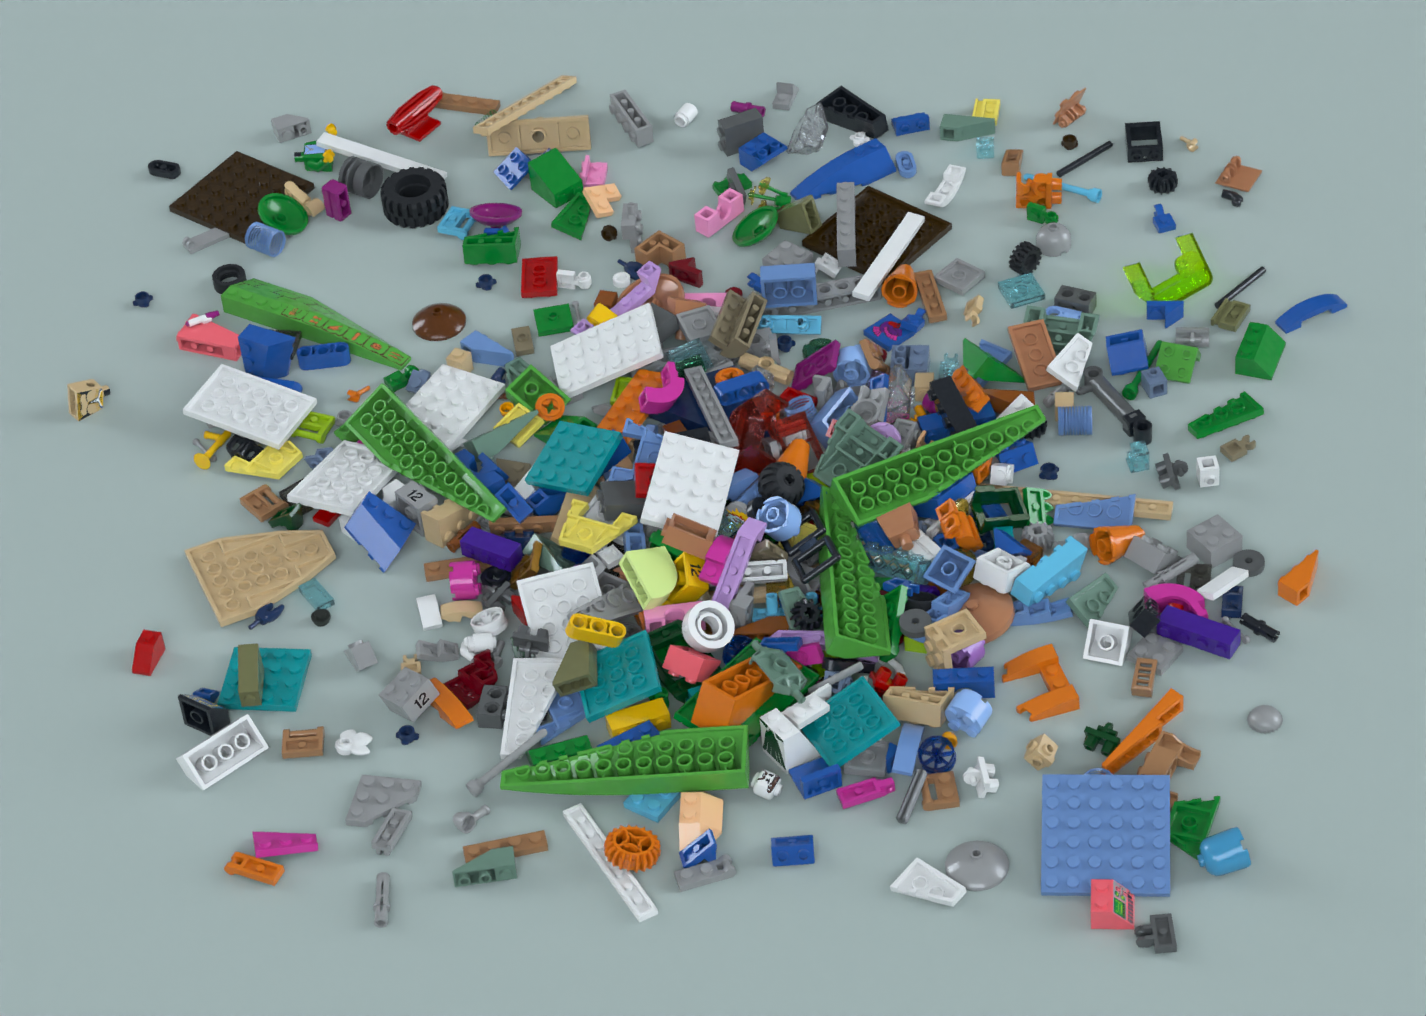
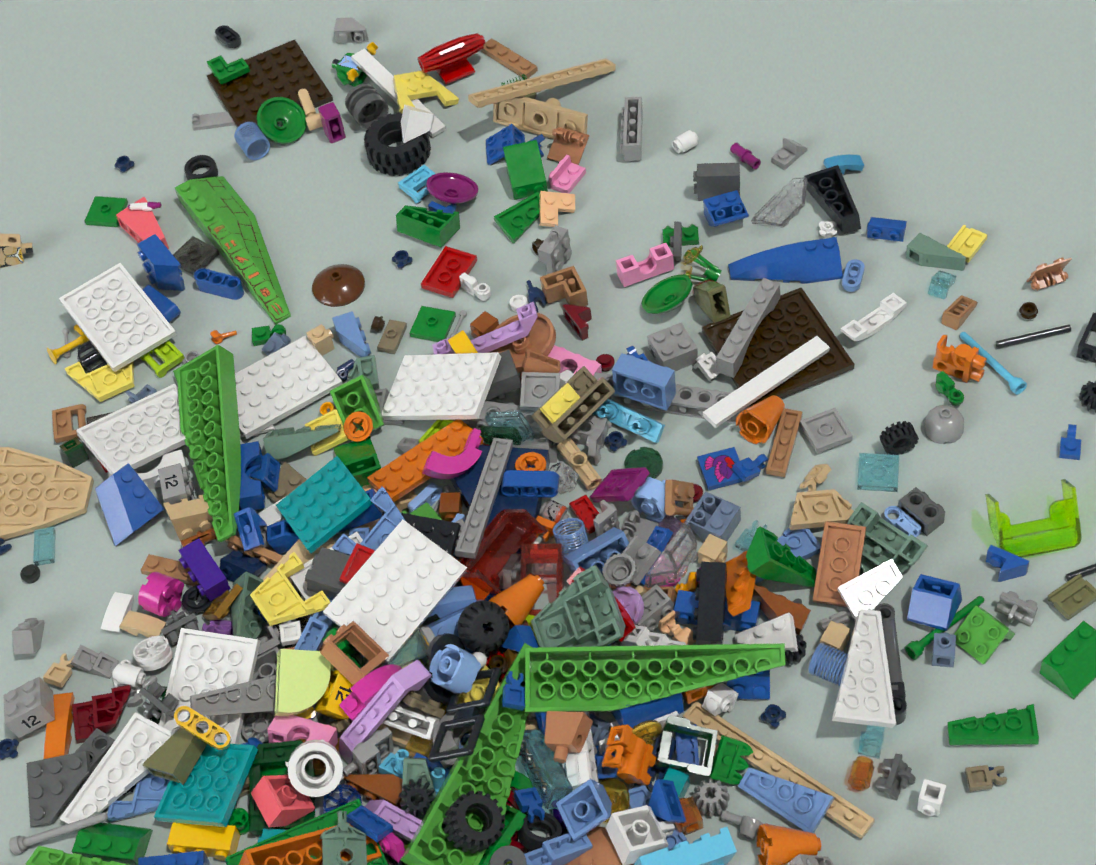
camera: 30 degrees right, 10 degrees up
none -> dark grey plate [26,751,91,827]
none -> green plate [85,196,128,227]
none -> green plate [207,55,250,85]
none -> dark brown plate [371,316,385,333]
none -> light yellow wing [393,71,459,114]
none -> white slope [401,105,435,143]
none -> black tyre [443,791,505,853]
none -> blue plate [502,671,525,710]
none -> light yellow plate [539,383,580,423]
none -> nougat hinge [547,127,590,165]
none -> tan wing [789,489,854,530]
none -> dark azure slope [823,154,865,174]
none -> white wing [832,609,896,728]
none -> clear orange brick [848,756,874,791]

